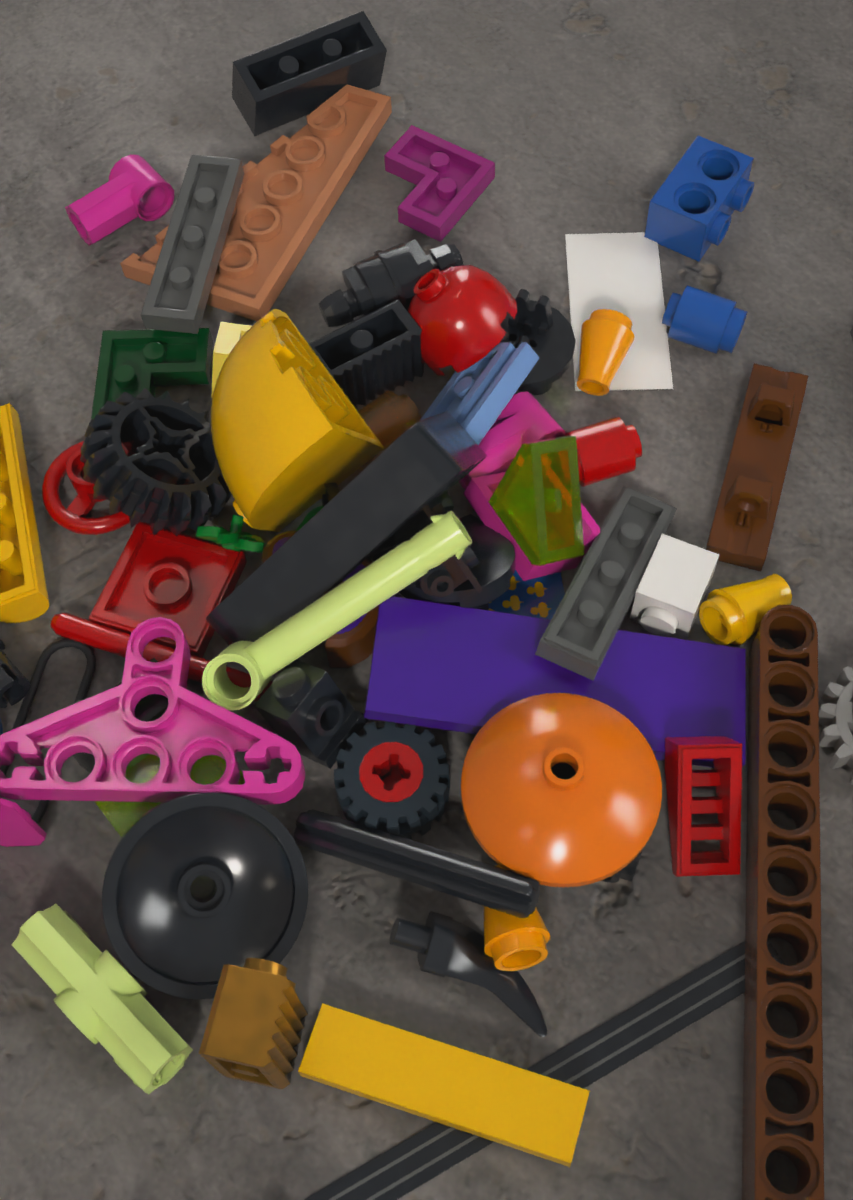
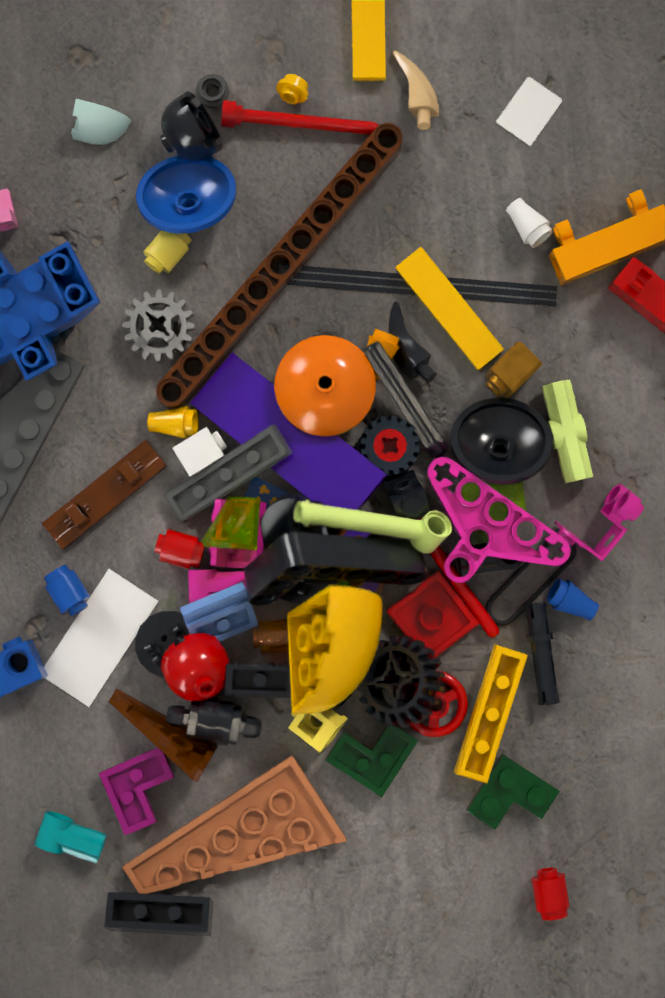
camera: 155 degrees left, 25 degrees up
dark pink piece [65,154,174,246] -> none
dark grey plate [141,155,244,334] -> none
green plant [196,514,264,553] -> none
light orange cone [577,309,635,396] -> none
red slope [665,736,742,877] -> none
none -> teal piece [34,811,107,863]
none -> reddish brown wing [109,688,218,782]

